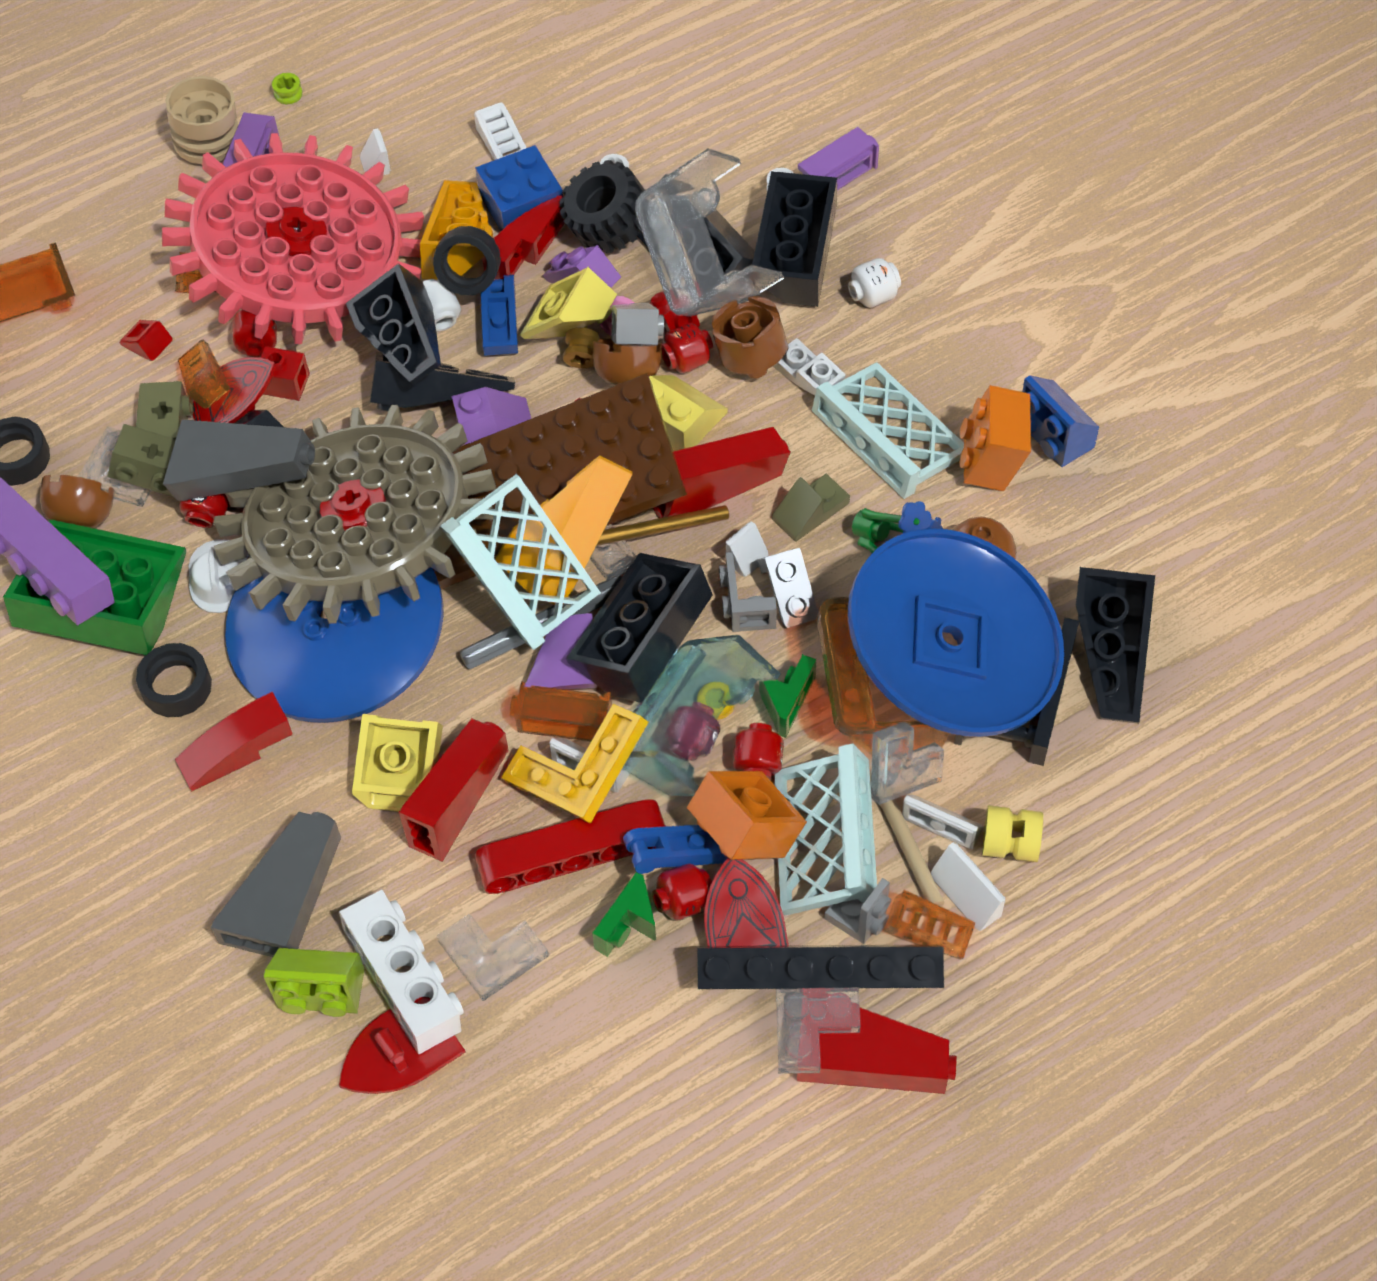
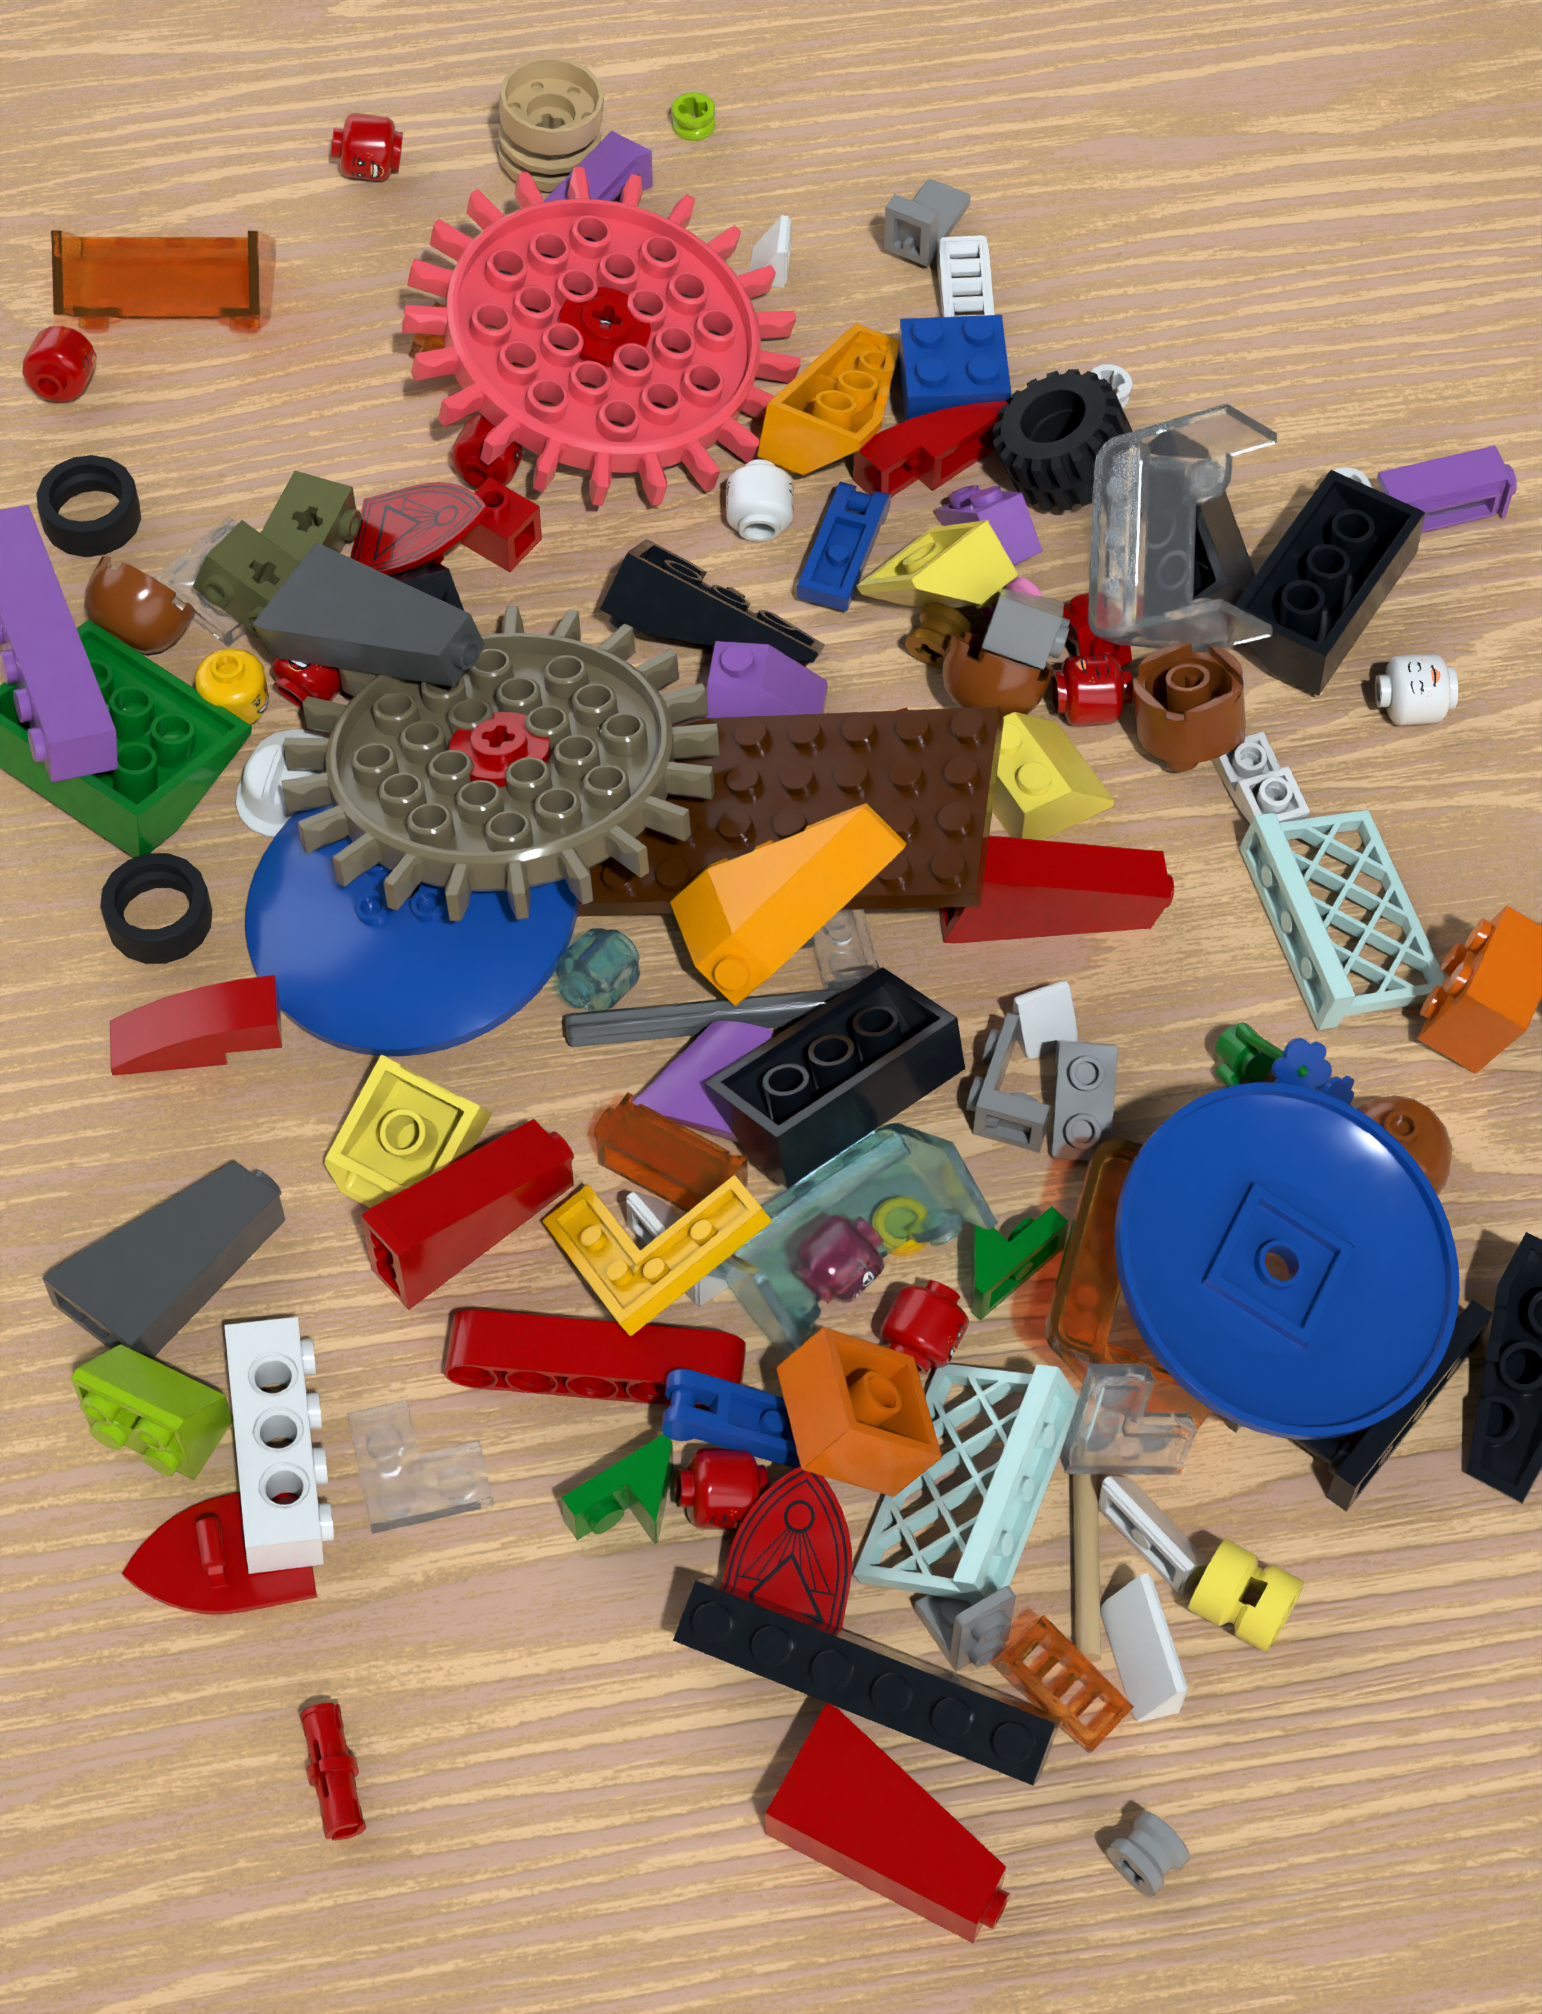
camera: 20 degrees right, 0 degrees up
red slope [119,320,173,361] -> none
clear orange slope [178,339,229,409] -> none
black wedge [346,263,441,385] -> none
black tyre [433,226,501,295] -> none
light aqua fence [440,474,601,650] -> none
pearl gold bar [596,505,729,546] -> none
olive slope [772,473,850,542] -> none
clear plate [776,987,861,1074] -> none
none -> yellow head [194,648,269,725]
none -> red pin [300,1702,366,1841]
none -> red head [331,113,403,182]
none -> clear light blue head [556,928,640,1011]
none -> light grey bracket [884,179,971,267]
none -> light grey wheel [1106,1811,1190,1897]

